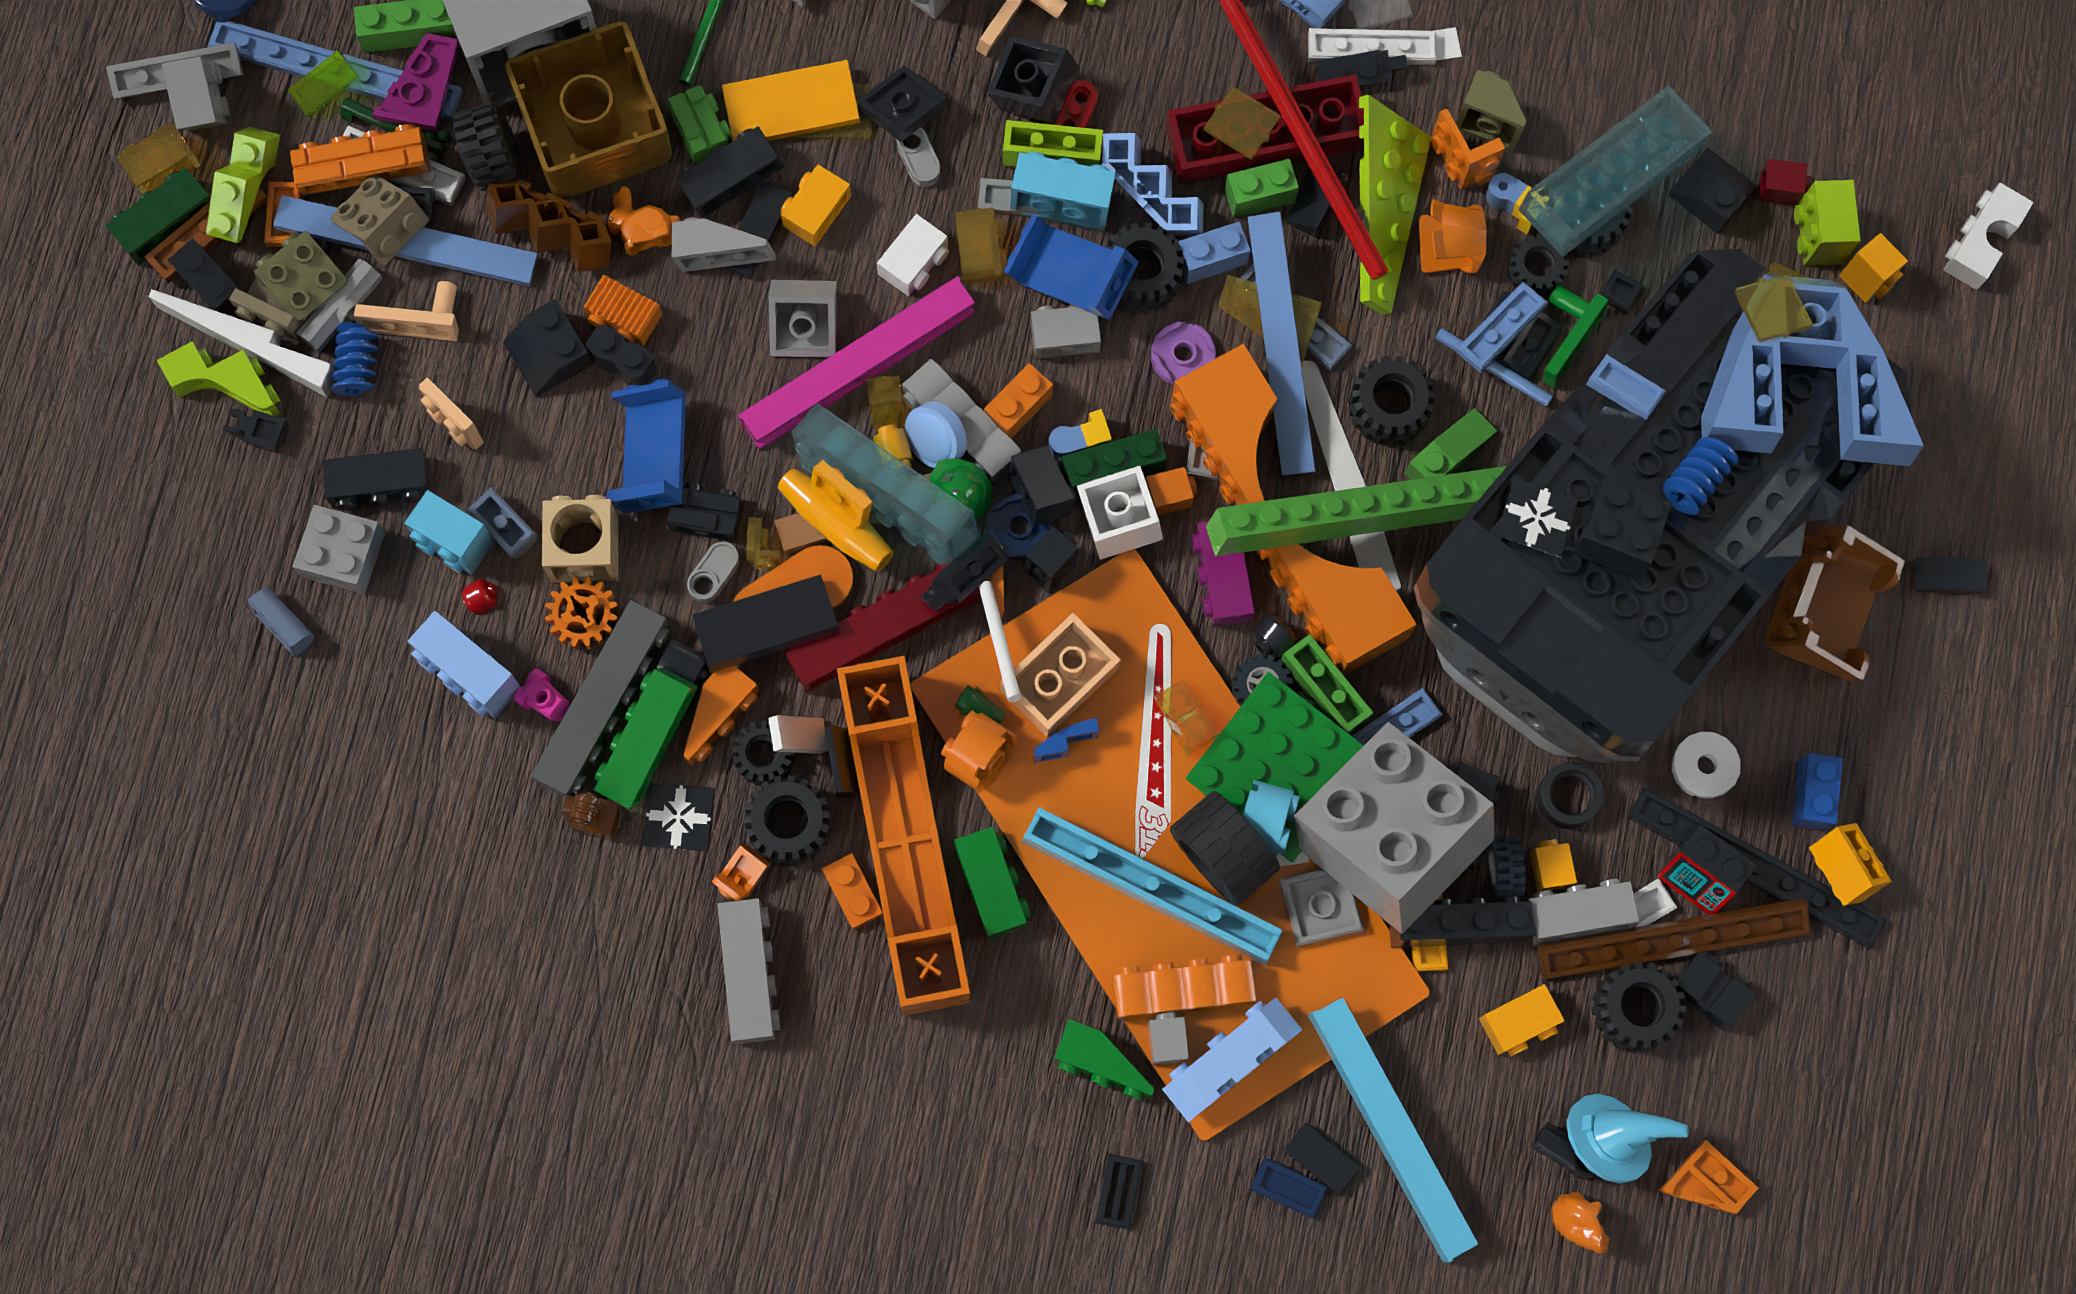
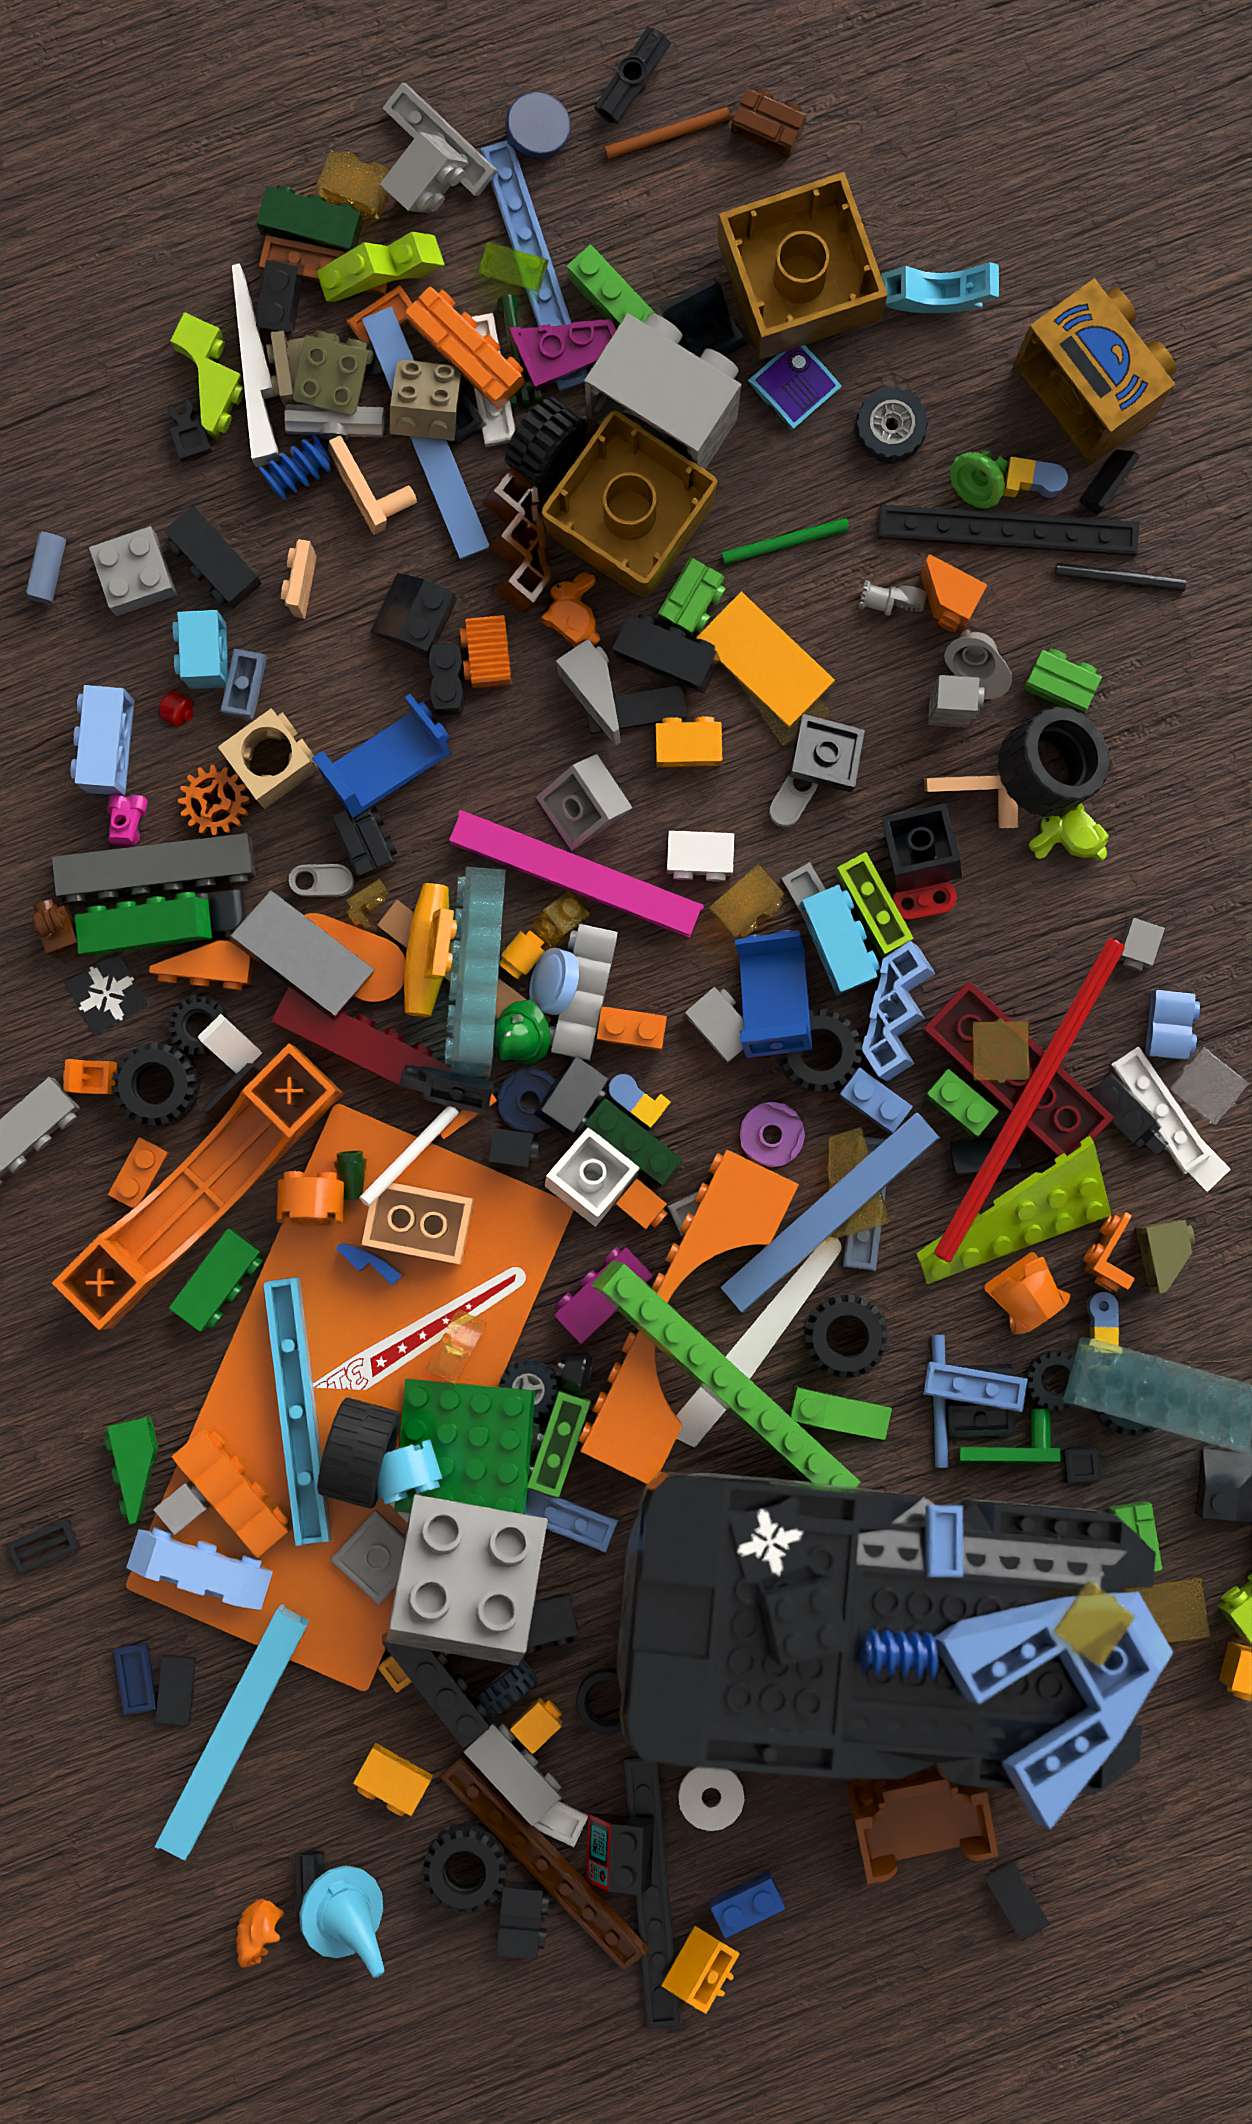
camera: 65 degrees right, 10 degrees up
orange wing [1660,1140,1759,1214] -> none

